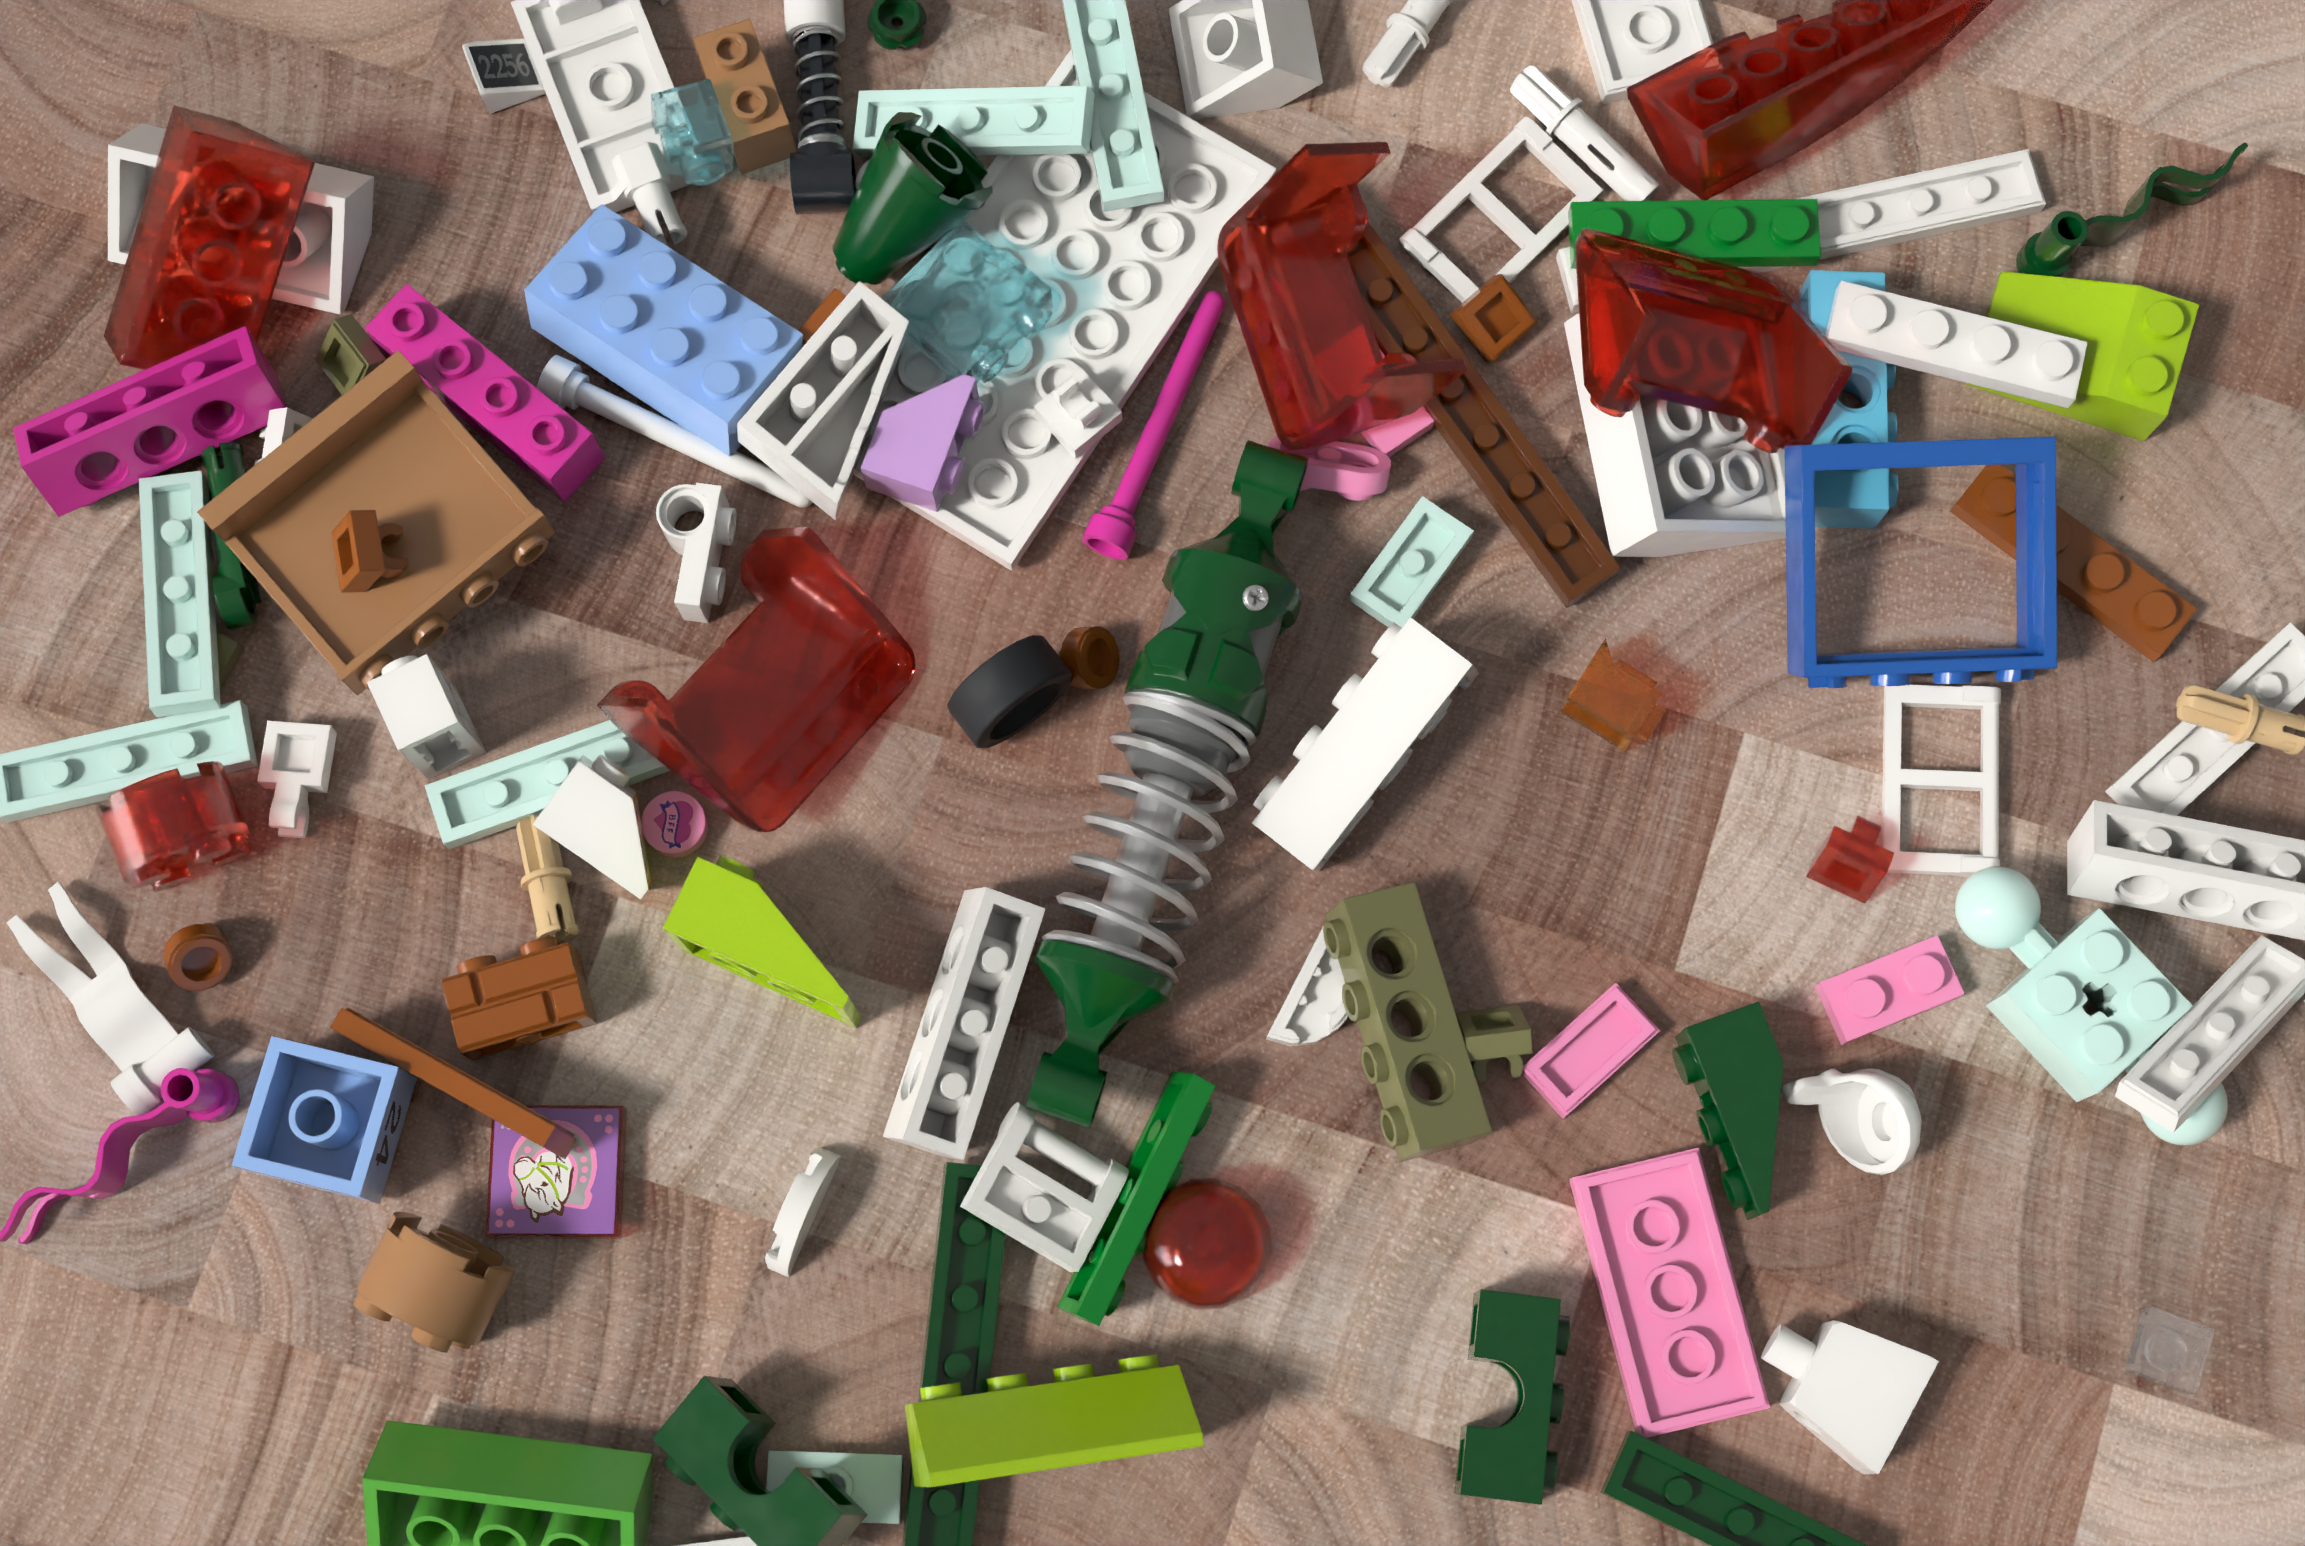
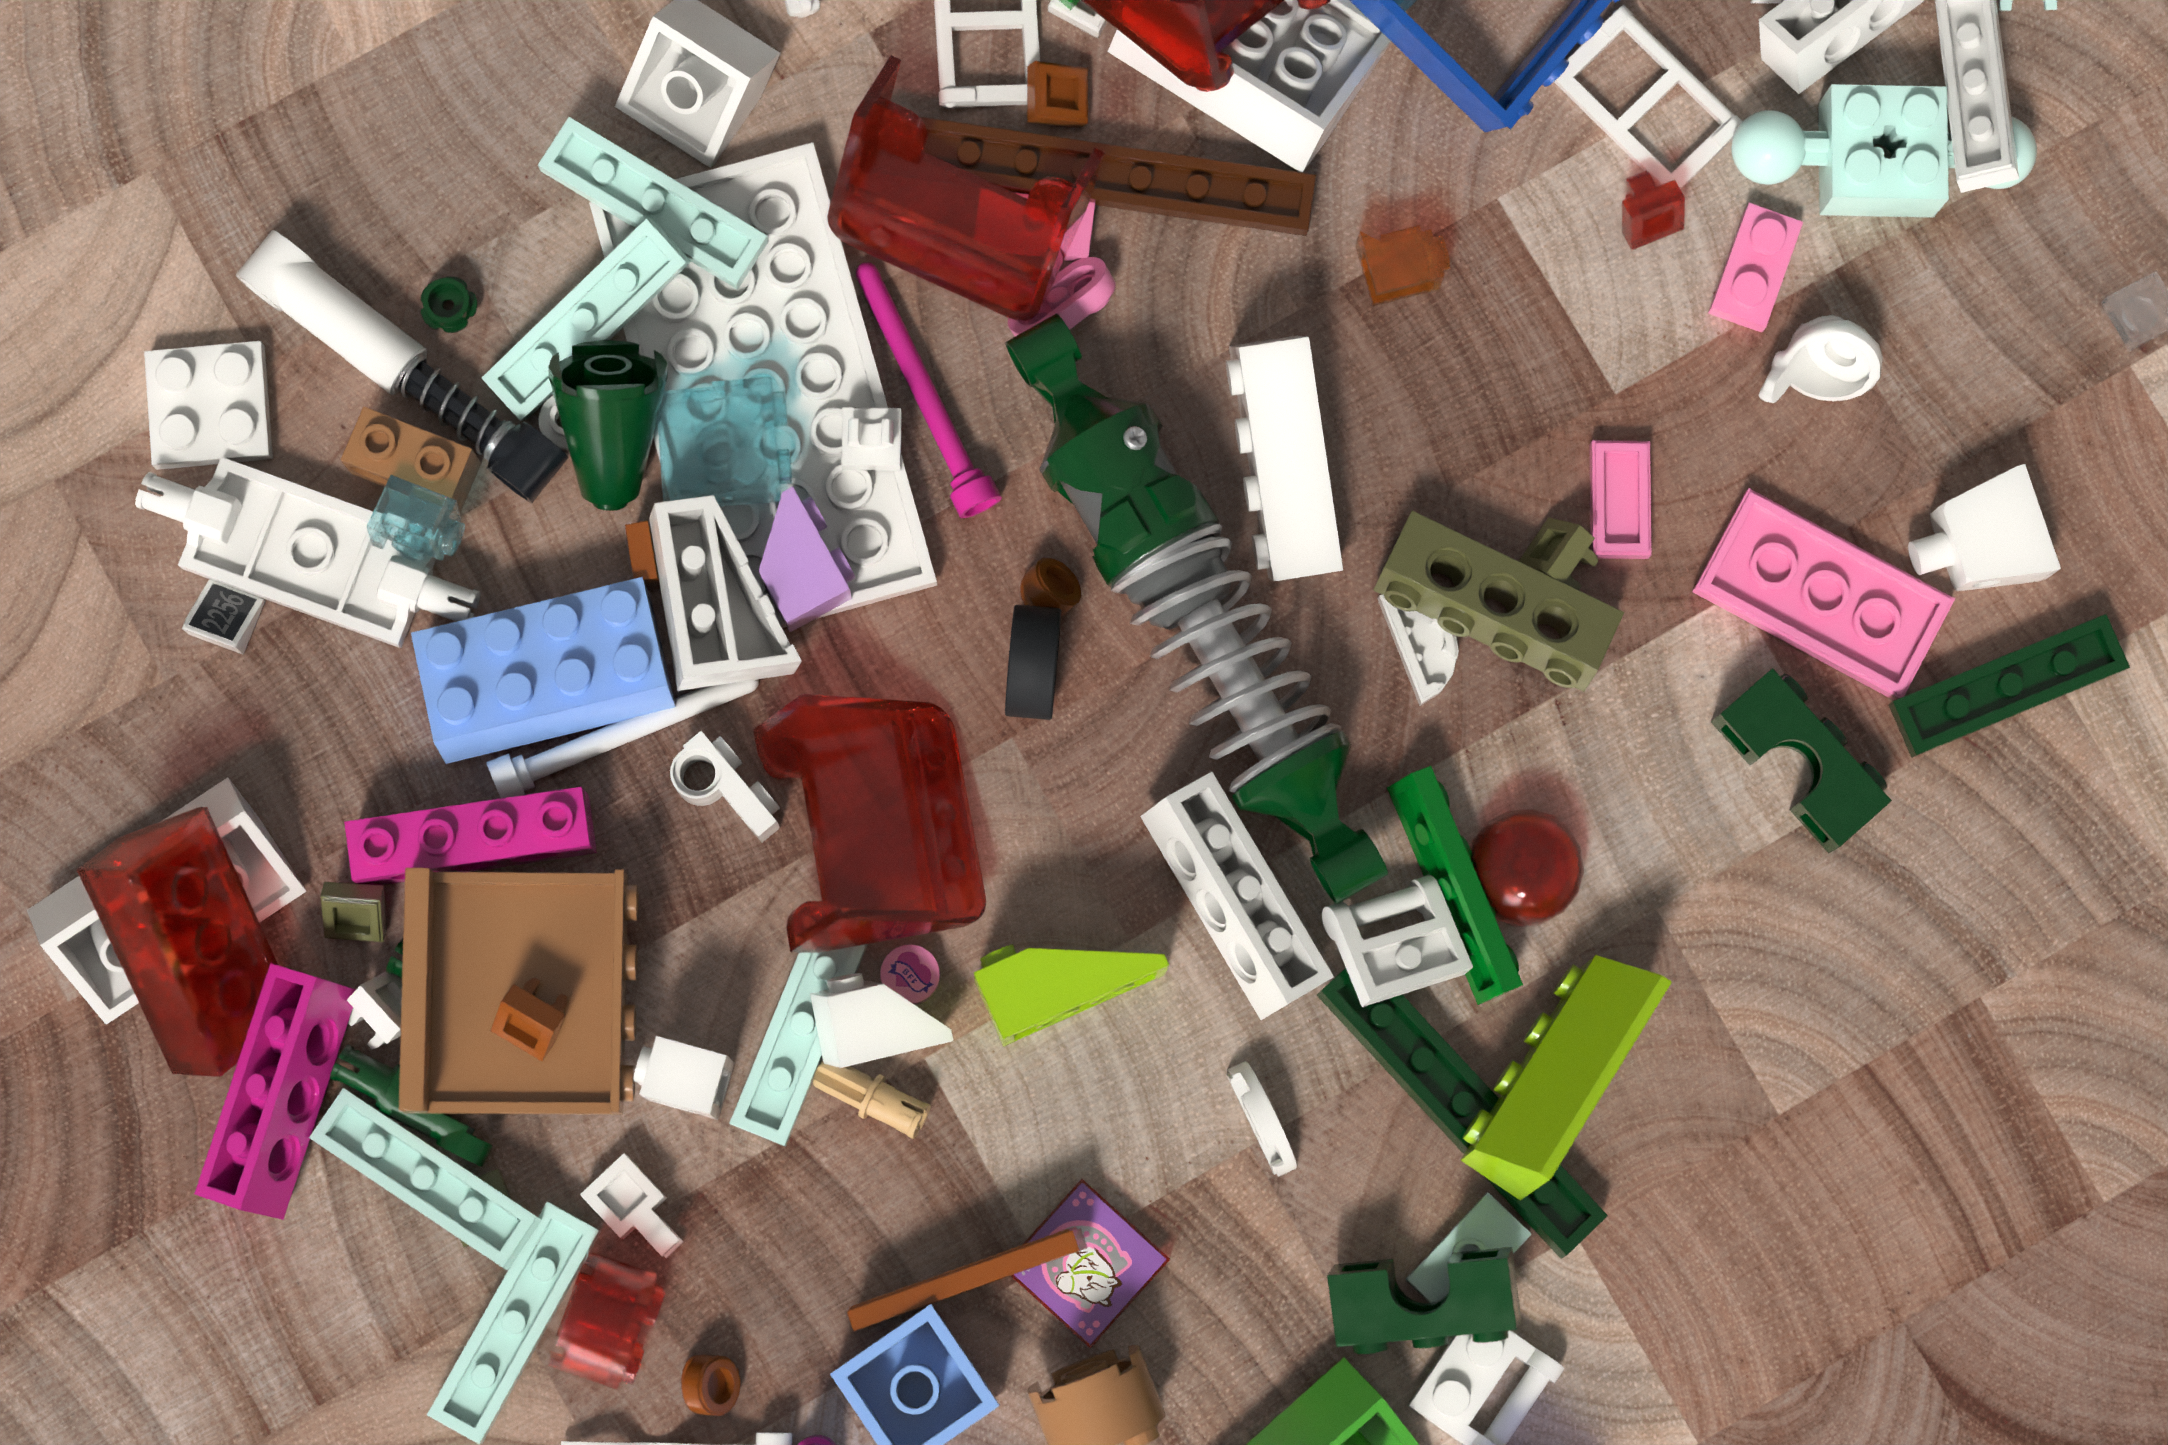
camera: 55 degrees left, 5 degrees up
dark orange brick [441,937,597,1061] -> none
light aqua plate [1349,496,1474,628] -> none
dark green slope [1672,1002,1784,1220] -> none

